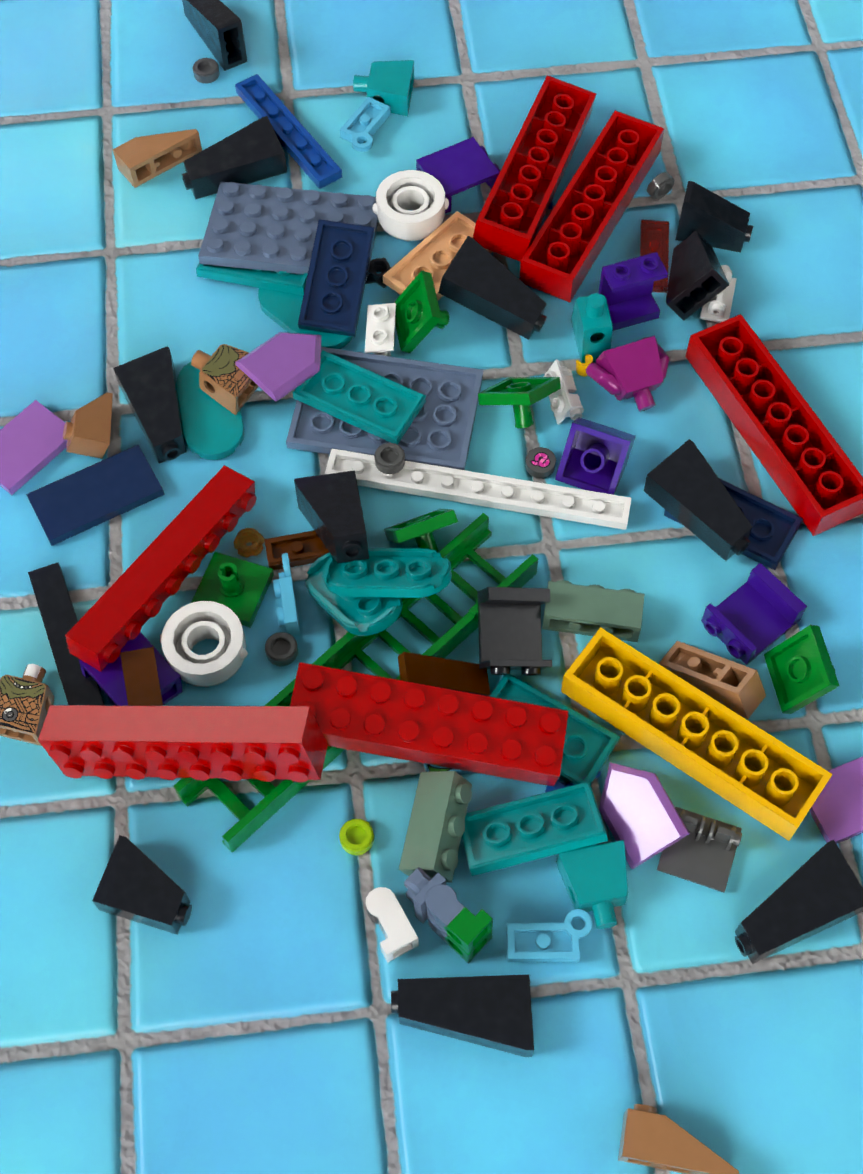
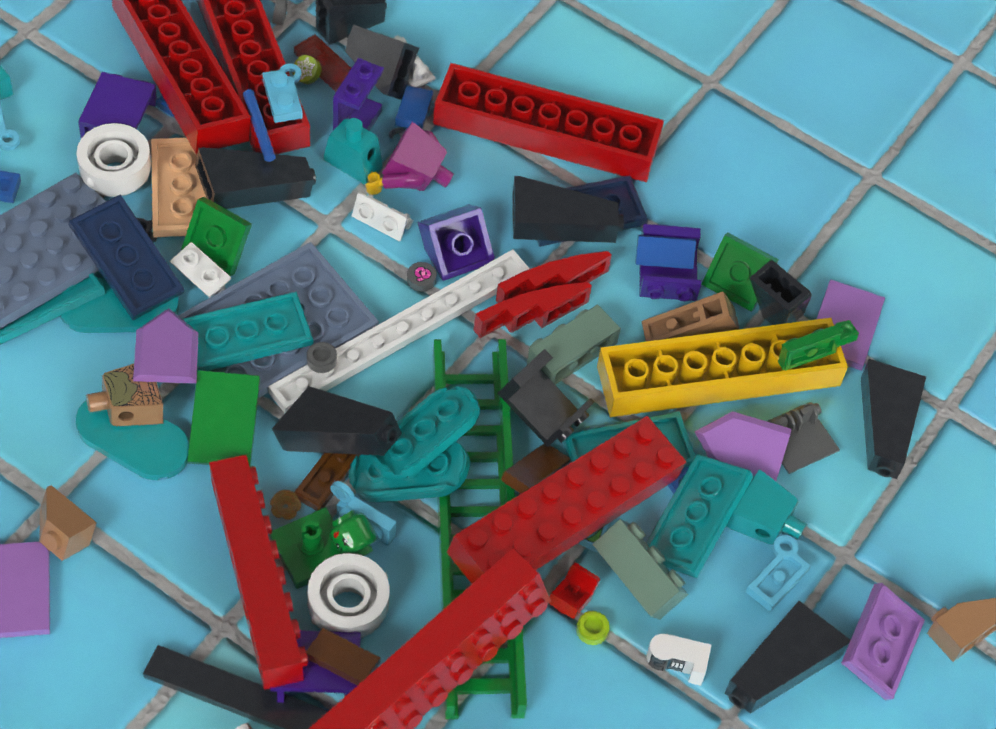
camera: 55 degrees left, 5 degrees down
dark blue tile [26,445,165,546] -> none
black slope [113,346,186,463] -> none
dark grey tile [265,632,298,666] -> none
green tile [384,509,458,552] -> none
hips [404,867,493,963] -> none
green tile [478,377,561,428] -> none
none -> green tile [187,370,260,467]
none -> blue bar [243,89,276,162]
none -> medium azure hinge [262,64,302,123]
none -> lime tile [292,55,321,84]
none -> green head [329,510,377,556]
none -> blue tile [395,86,434,130]
none -> red slope [474,282,592,338]
none -> red slope [496,251,612,303]
none -> red bracket [549,563,600,619]
none -> blue tile [635,235,696,269]
none -> black slope [749,259,812,325]
none -> green hinge [778,320,859,371]
none -> medium lavender tile [841,583,925,700]

